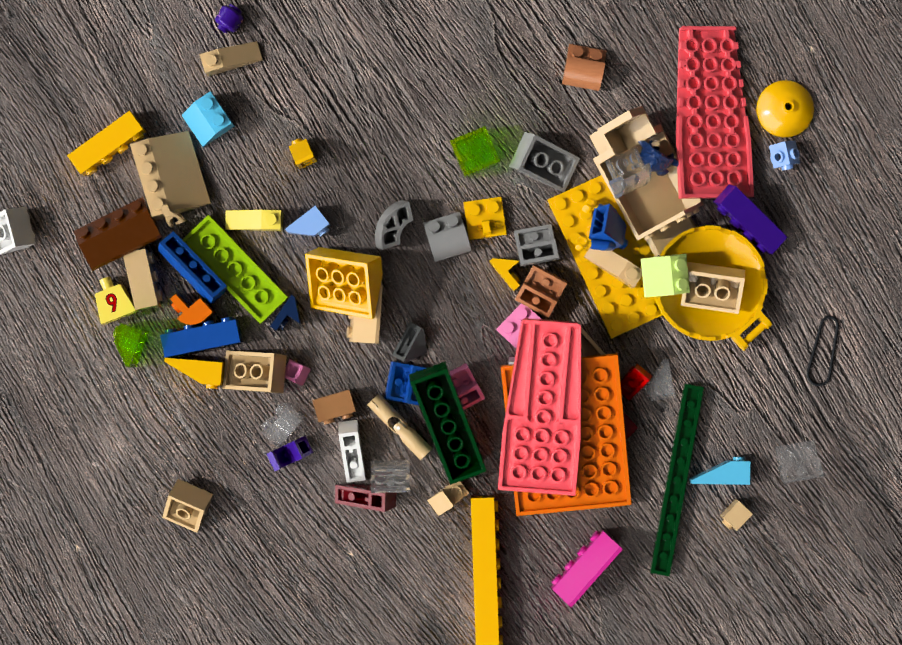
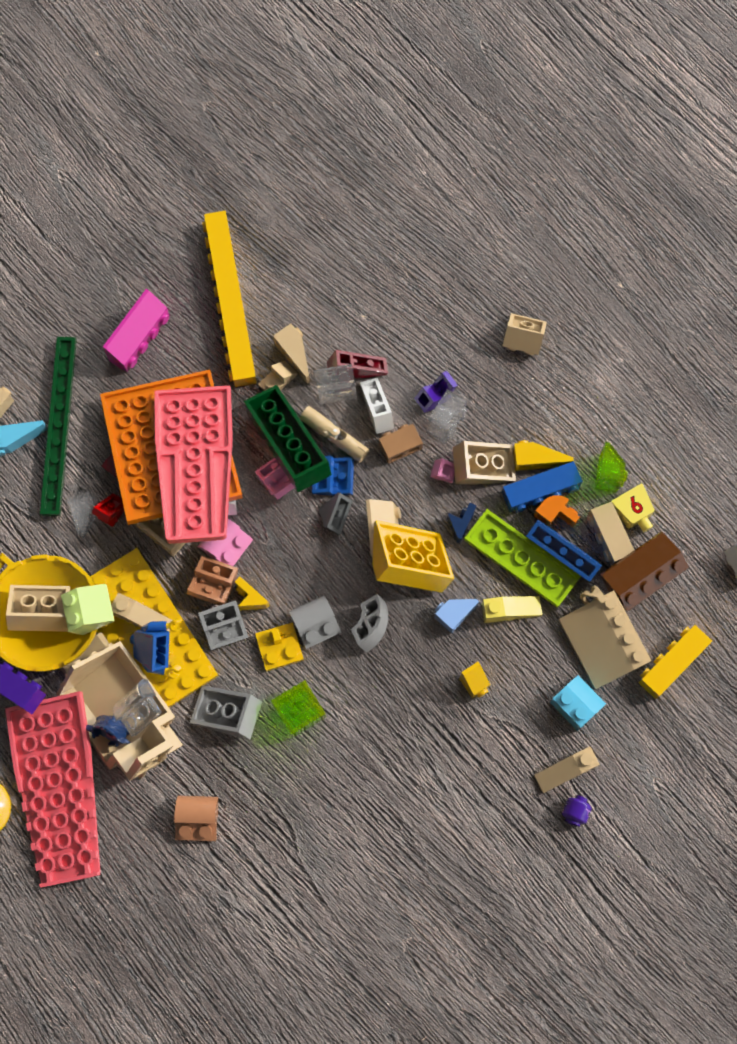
camera: 175 degrees right, 15 degrees down
none -> tan slope [273,324,310,384]

